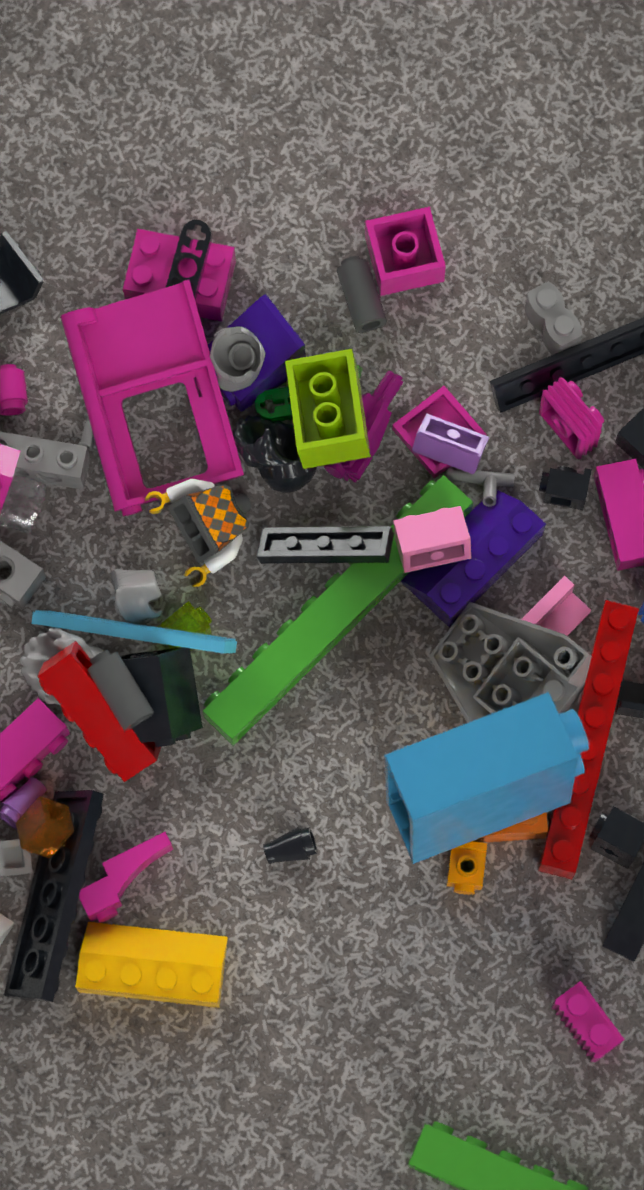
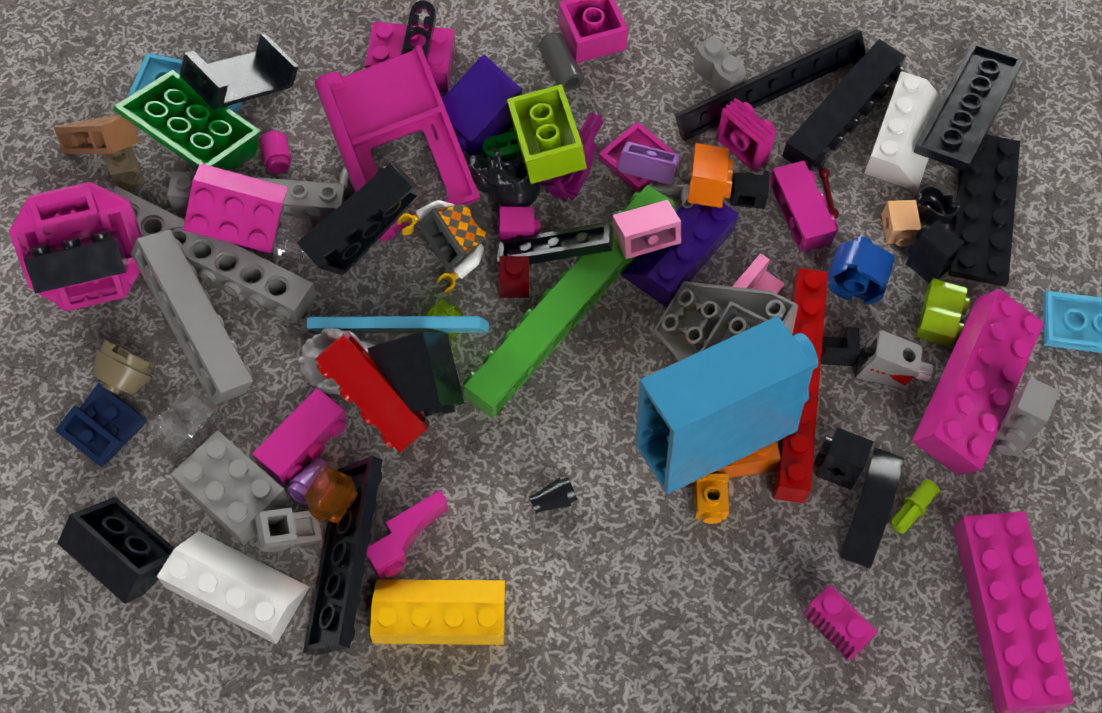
camera: 10 degrees left, 10 degrees down
dark grey brick [87,650,154,731] -> none
light grey hair [111,569,163,624] -> none
light grey hair [210,327,265,392] -> none
none -> black wedge [297,163,423,275]
none -> dark pink brick [499,207,540,240]
none -> dark red brick [499,256,529,298]
none -> orange brick [687,143,733,208]

